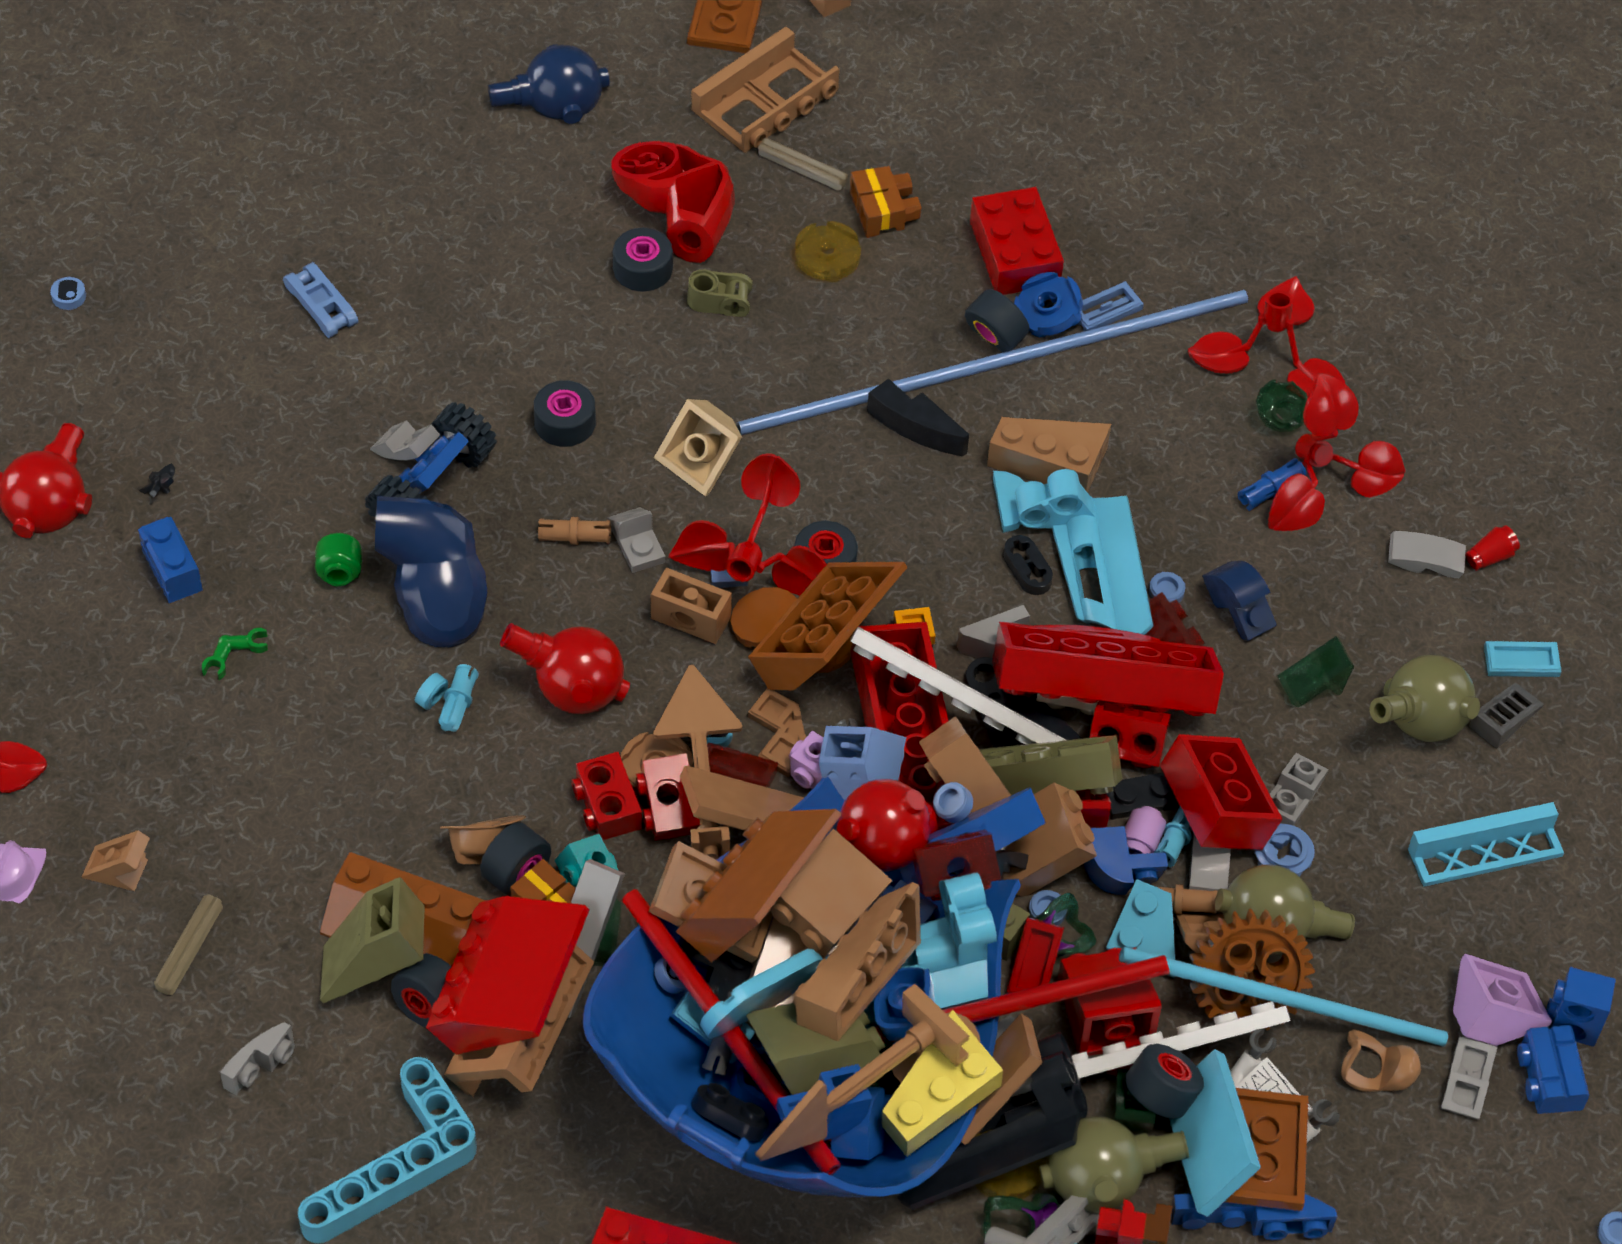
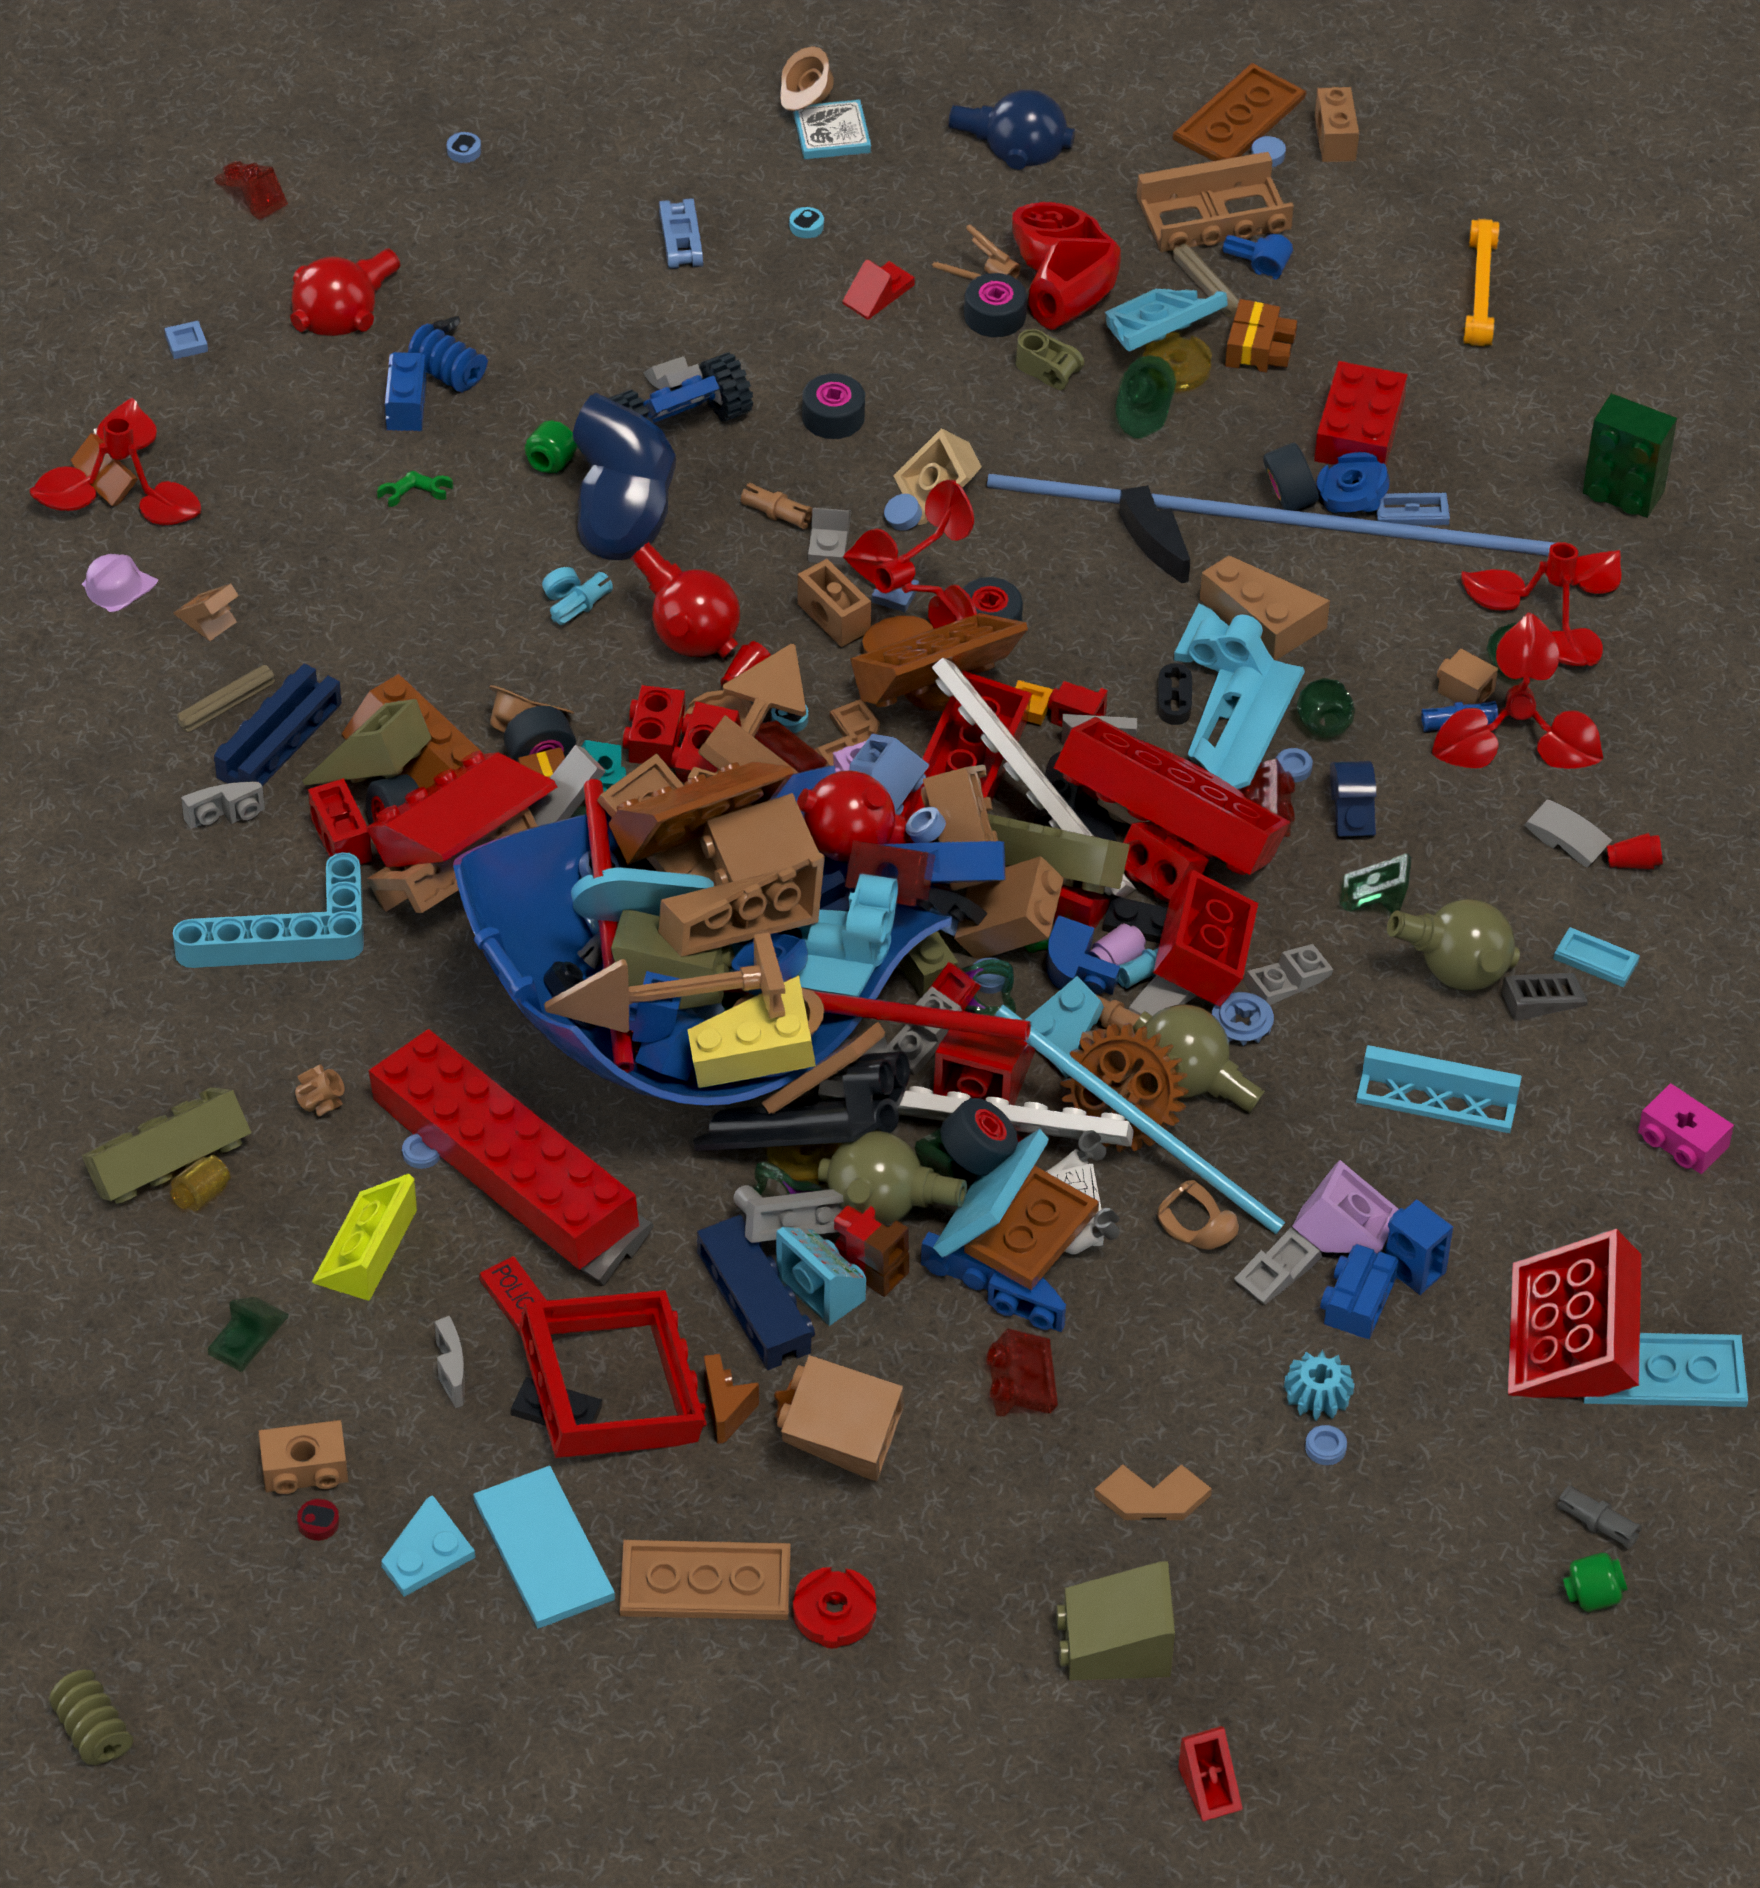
camera: 30 degrees right, 5 degrees down
none -> dark blue brick [214,663,342,786]
none -> red brick [308,778,372,865]
none -> blue piece [408,323,488,392]
none -> red cone [720,641,771,686]
none -> medium nougat piece [780,46,834,111]
none -> medium azure tile [790,207,824,238]
none -> tile [794,100,871,159]
none -> slope [842,259,915,320]
none -> medium blue tile [884,494,922,531]
none -> light grey slope [887,987,962,1075]
none -> medium nougat plant [932,225,1021,280]
none -> red brick [1048,681,1108,727]
none -> medium azure wing [1105,289,1228,351]
none -> clear green piece [1115,355,1176,439]
none -> blue axle [1223,234,1293,279]
none -> medium blue tile [1251,136,1286,167]
none -> medium azure gear [1284,1350,1354,1421]
none -> clear green hair [1297,678,1355,738]
none -> medium nougat brick [1437,649,1498,705]
none -> light orange piece [1464,219,1499,347]
none -> dark green brick [1582,393,1677,518]

